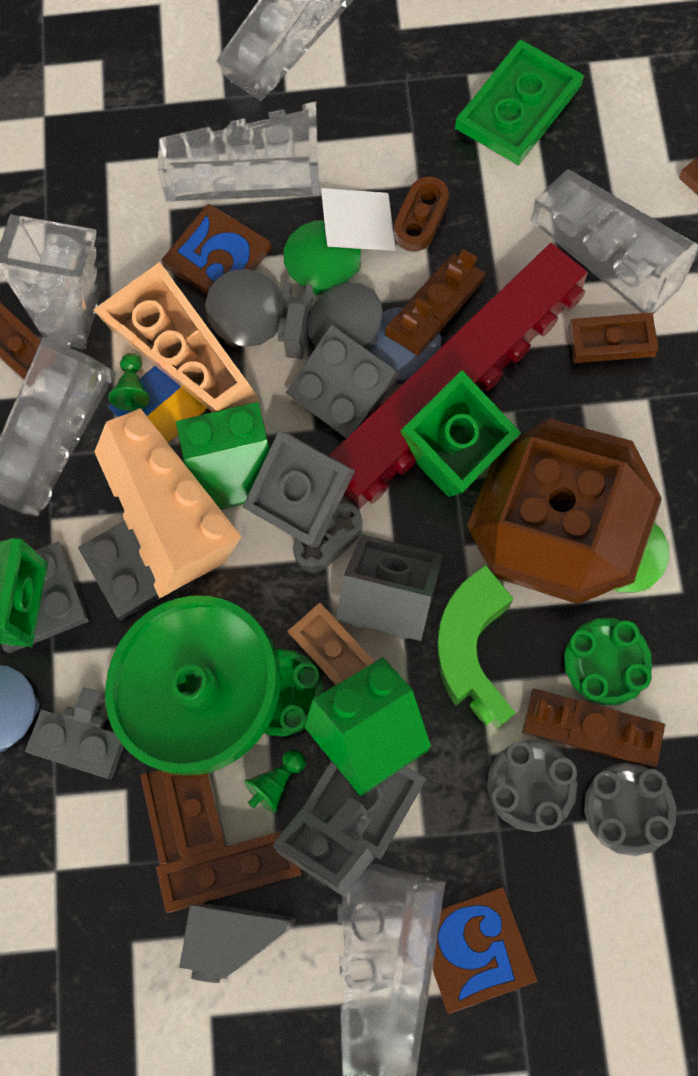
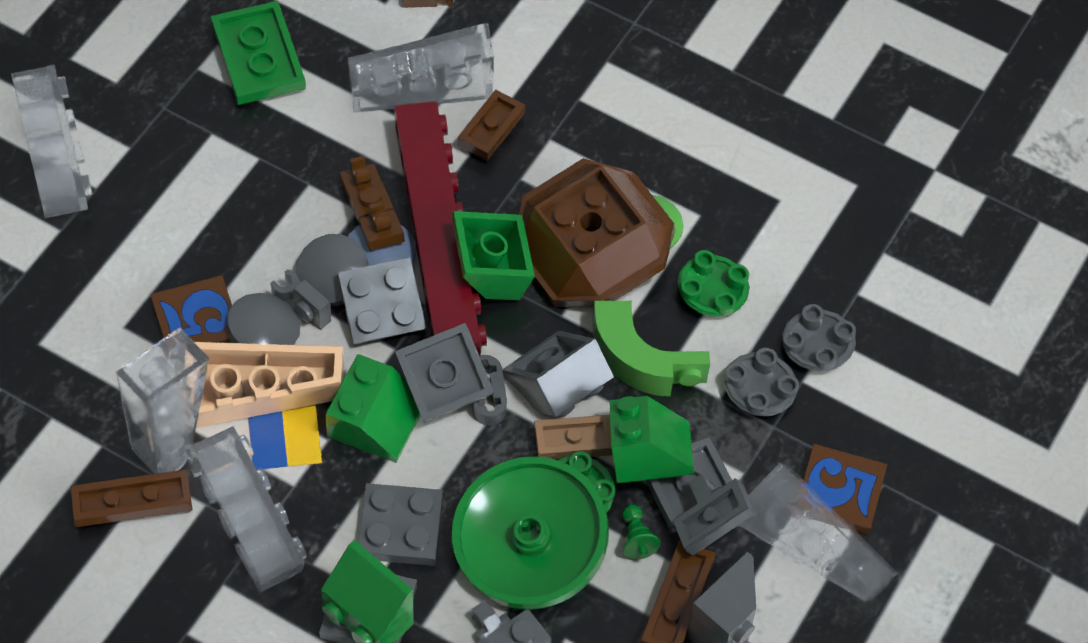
camera: 65 degrees left, 15 degrees down
light nougat wedge [94,408,242,598] -> none
green piece [109,353,150,411] -> none
reddish brown plate [140,770,227,865] -> none
clear wedge [158,102,320,202] -> none
green dish [284,220,361,295] -> none
white sticker [321,188,396,251] -> none
reddish brown plate [394,177,449,252] -> none
reddish brown plate [522,688,666,769] -> none

